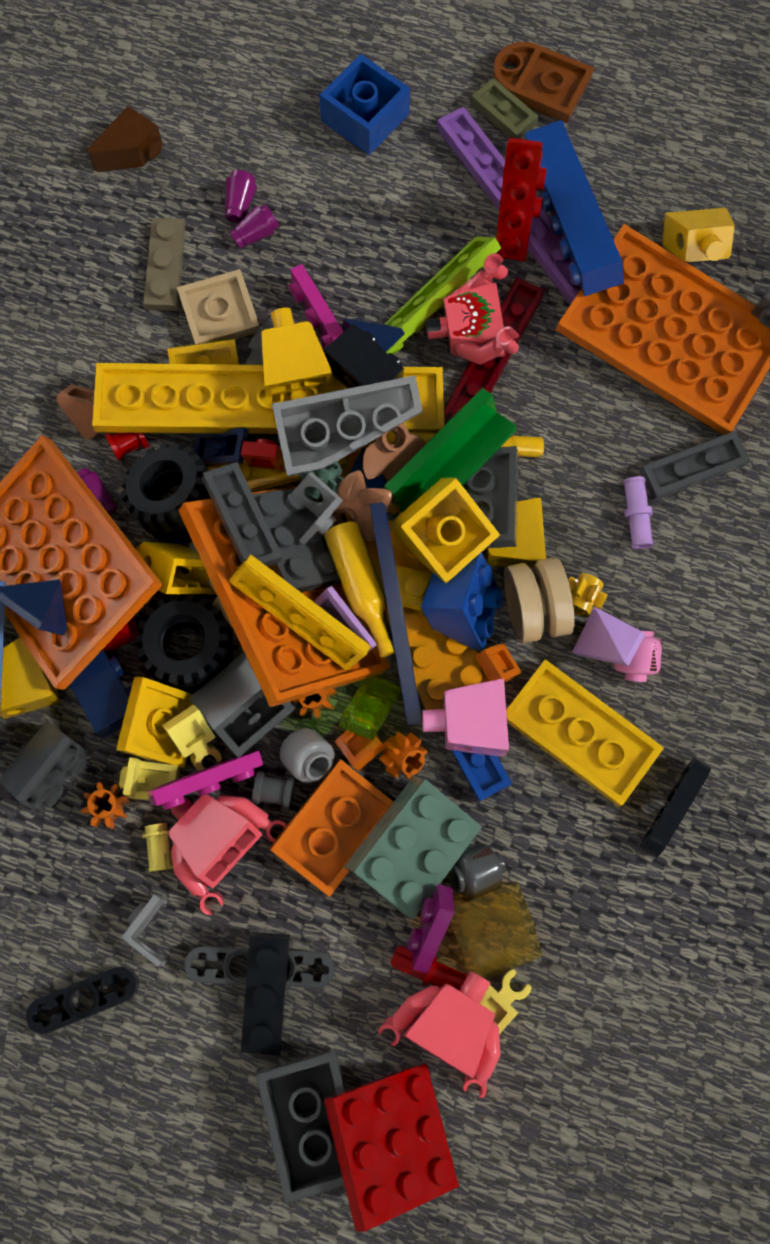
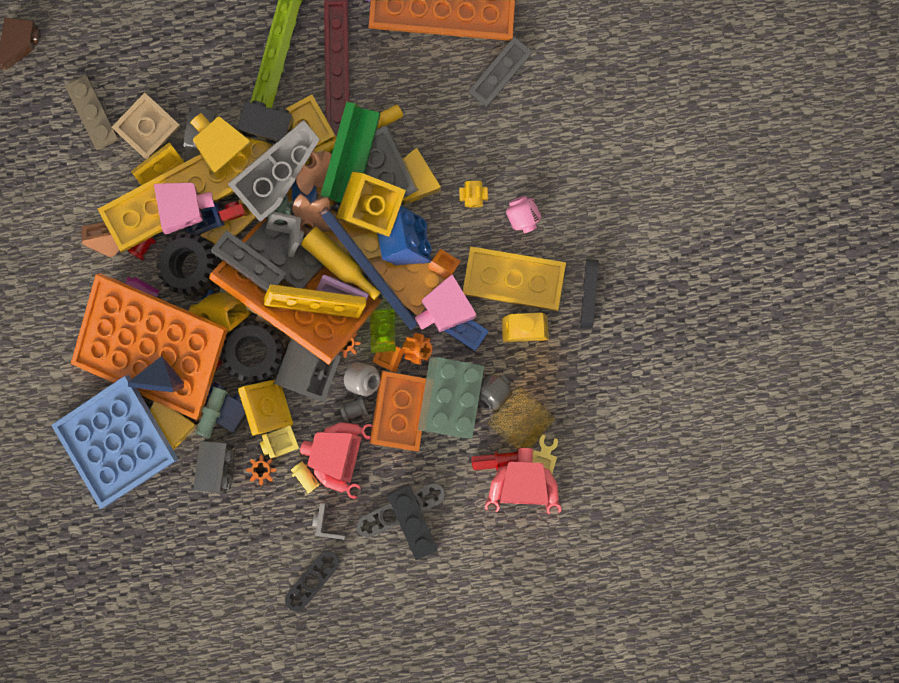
camera: 25 degrees left, 10 degrees up
dark pink plate [146,751,264,810] -> none
light yellow plate [162,704,222,771] -> none
magenta cone [225,170,257,223] -> none
magenta cone [229,204,280,249] -> none
dark grey brick [256,1048,347,1204] -> none
dark pink plate [289,264,343,349] -> none
red plate [324,1063,459,1232] -> none
dark blue slope [342,318,405,352] -> none
magenta plate [408,884,455,973] -> none
coral torso [426,253,519,365] -> none
tan wheel [503,557,574,644] -> none
lavender slope [572,607,645,666] -> none
lavender pin [623,476,654,549] -> none
none -> bright pink torso [154,183,214,234]
none -> sand green pin [195,387,228,438]
none -> yellow torso [502,313,549,343]

